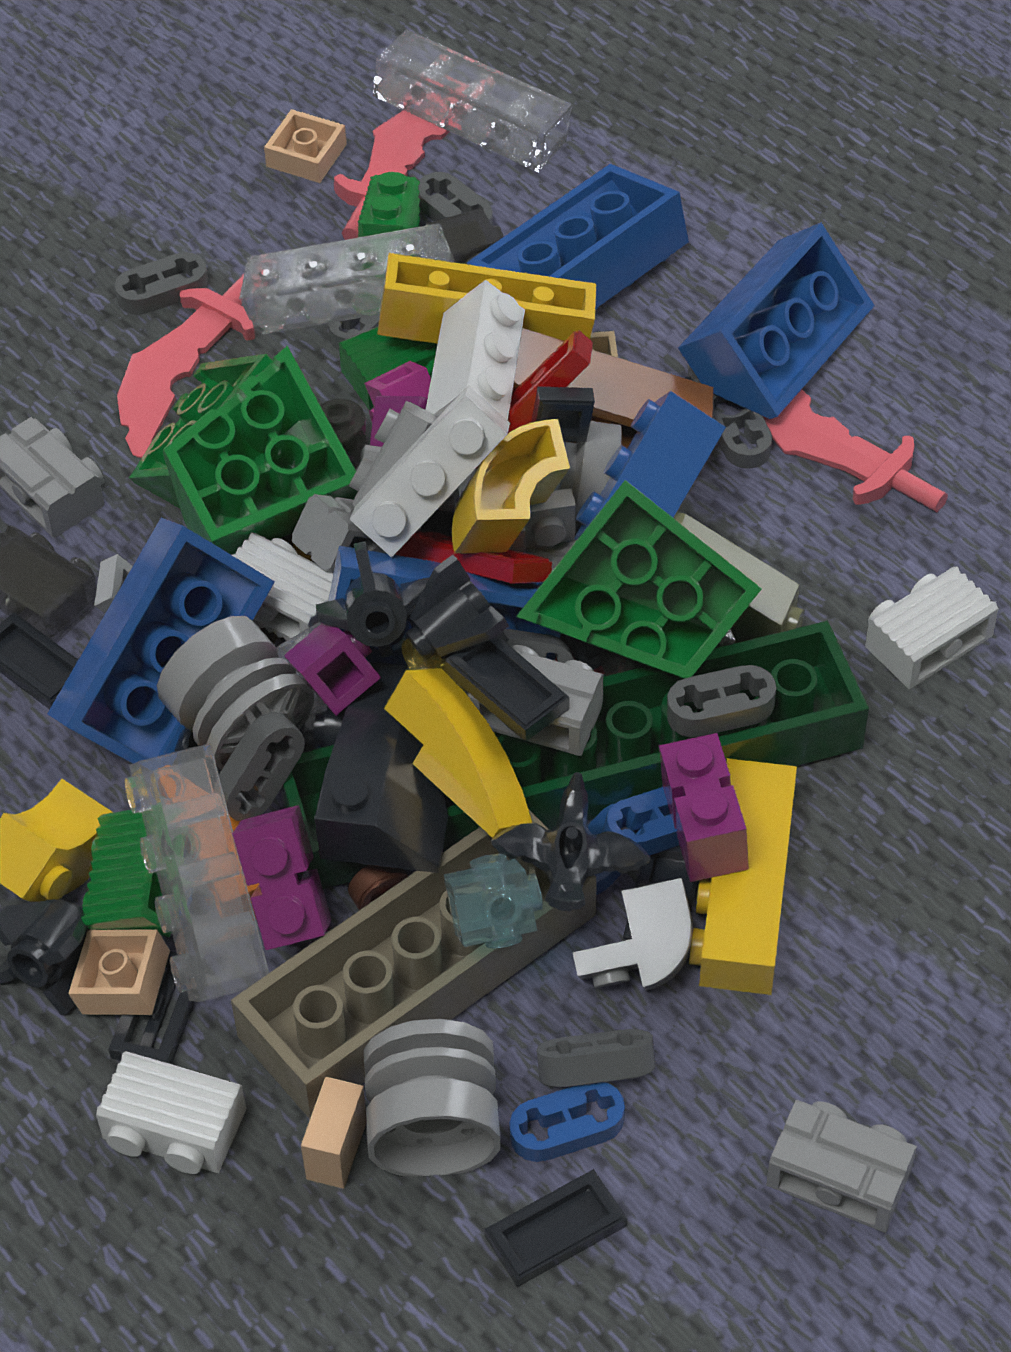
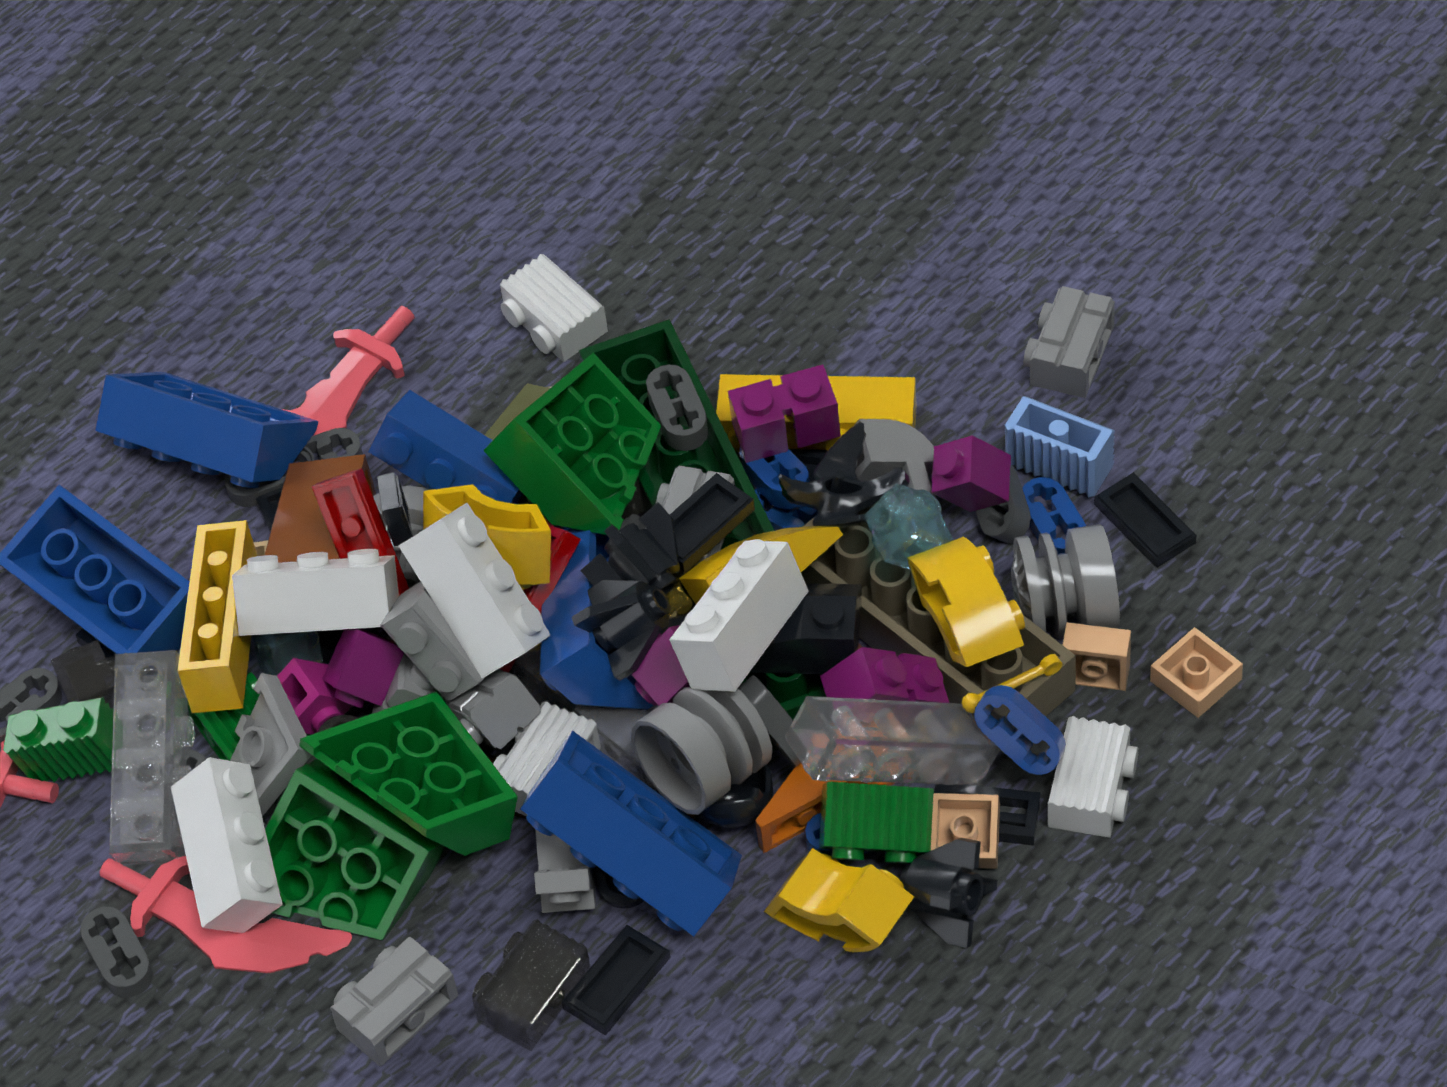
camera: 90 degrees left, 0 degrees up
none -> white brick [171,757,283,933]
none -> light grey wing [230,673,311,817]
none -> white brick [669,539,809,692]
none -> yellow brick [907,537,1025,667]
none -> magenta brick [931,435,1011,512]
none -> yellow hinge [961,654,1063,713]
none -> blue beam [974,685,1066,775]
none -> light blue brick [1005,396,1115,498]
none -> light nougat piece [1150,627,1243,718]

